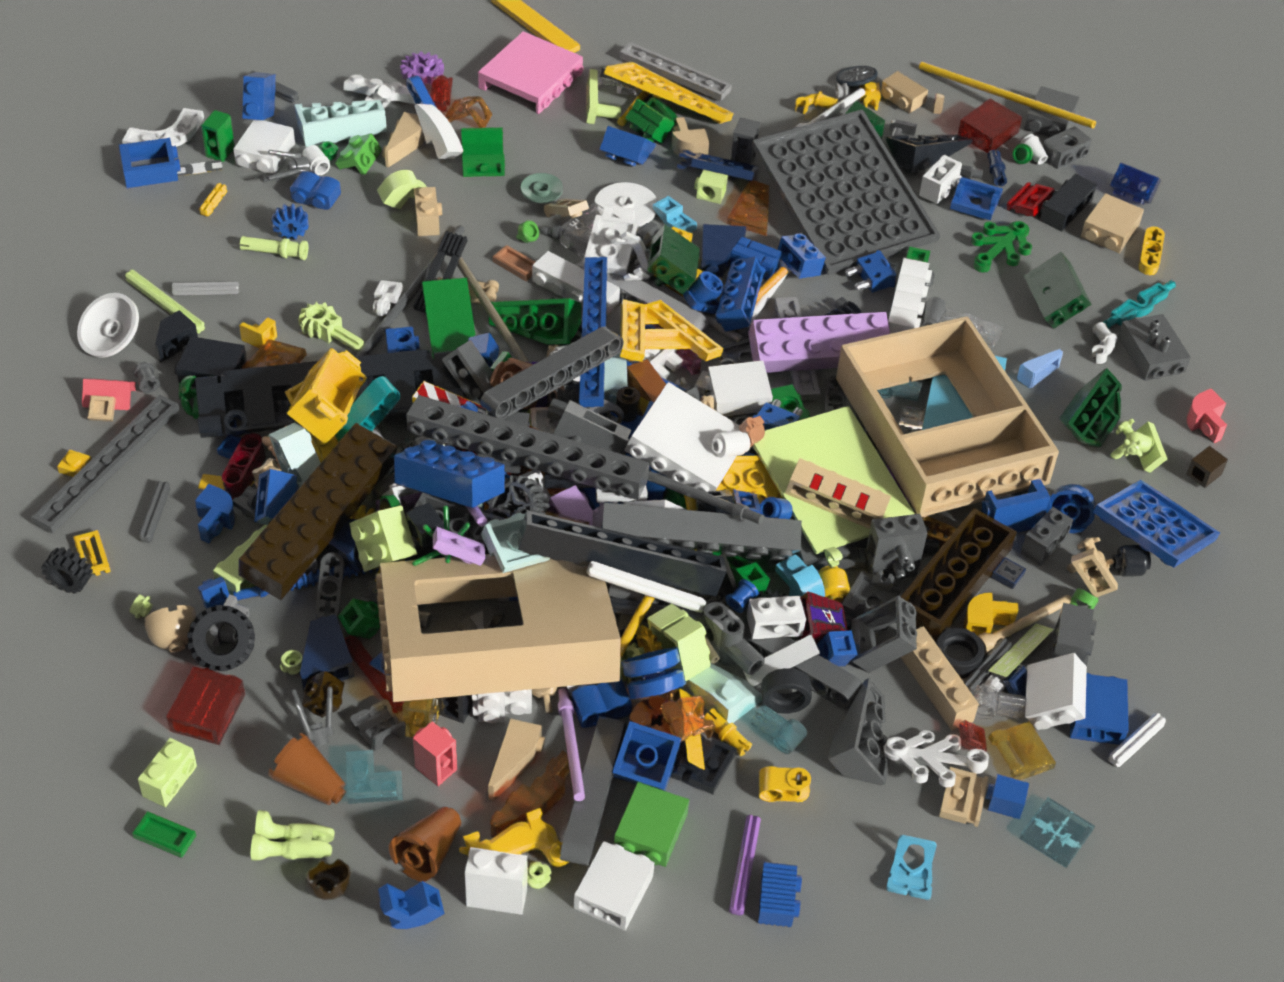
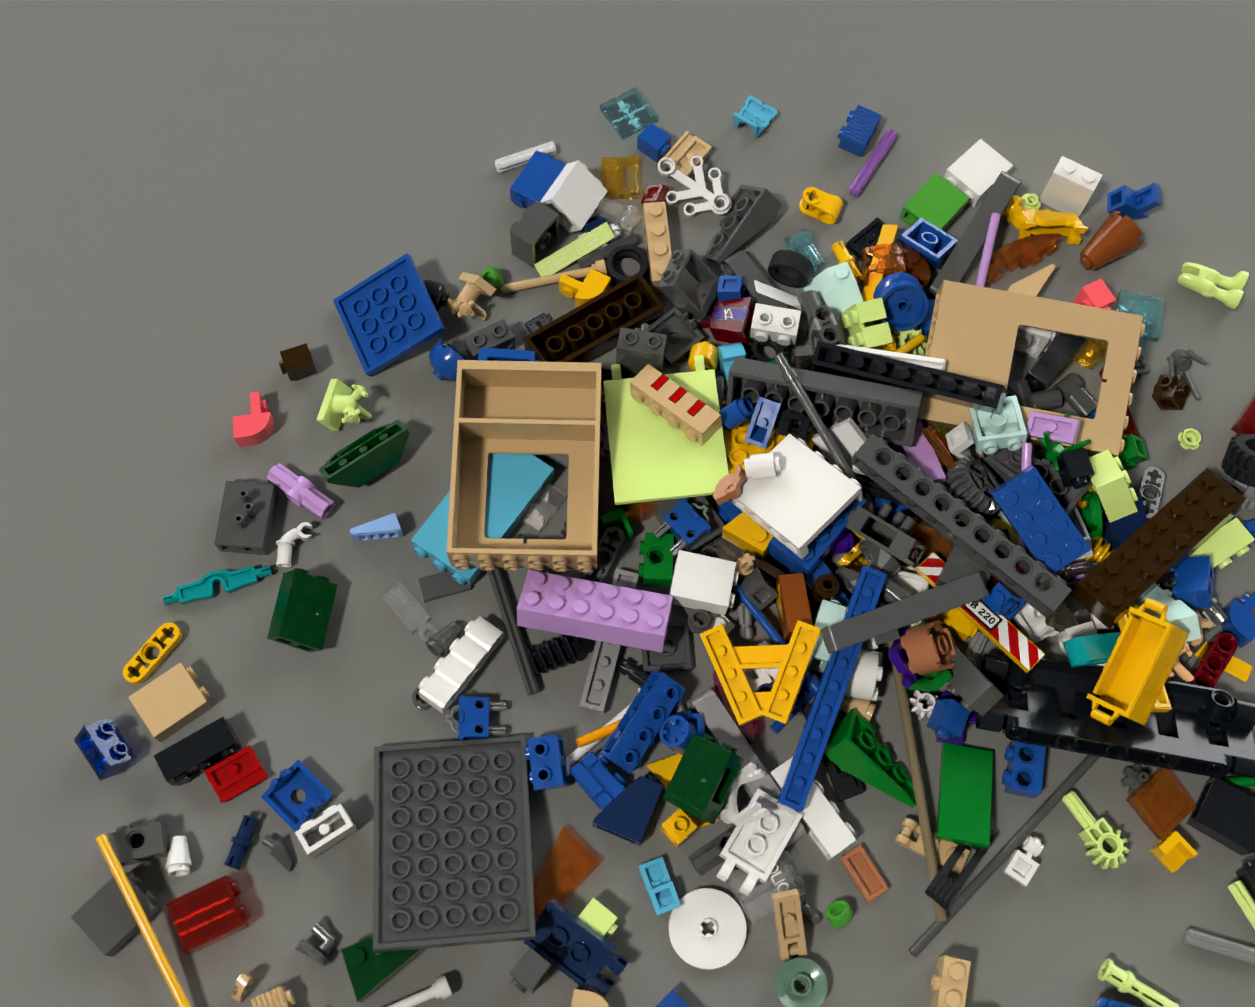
camera: 160 degrees left, 20 degrees up
dark orange cone [268,733,346,805] -> none
dark blue slope [300,614,354,691] -> none
dark brown hair [305,859,351,900] -> none
blue bush [725,579,759,613] -> none
black wedge [886,134,973,173] -> none
green plate [906,246,931,263] -> none
green plant [971,221,1032,273] -> none
green plate [1012,144,1033,164] -> none
none -> lavender piece [266,463,335,520]

